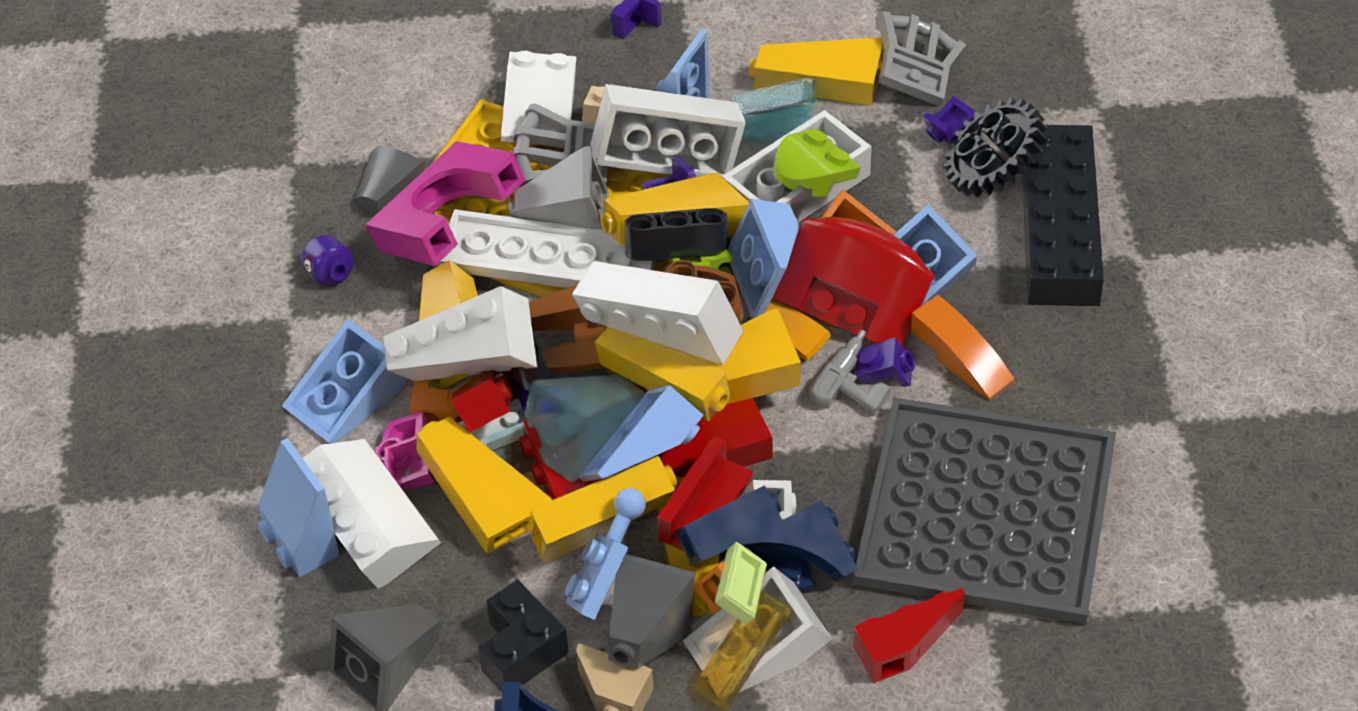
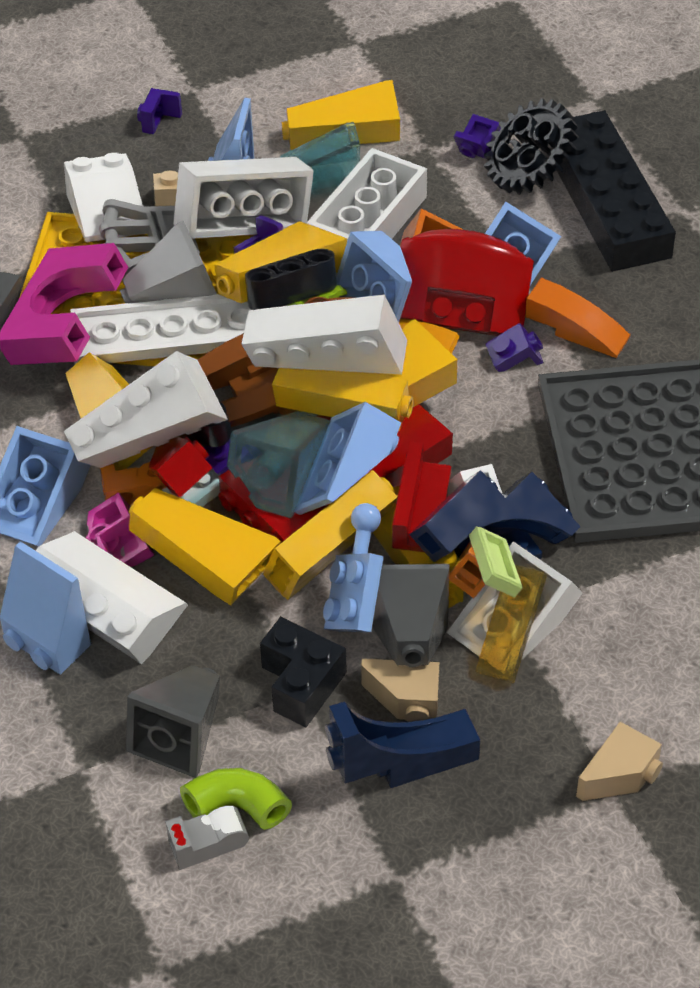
camera: 20 degrees left, 0 degrees up
lime slope [773,128,861,197] -> none
light grey piece [809,329,891,416] -> none
red slope [853,588,965,683] -> none
light grey plate [876,11,966,106] -> none

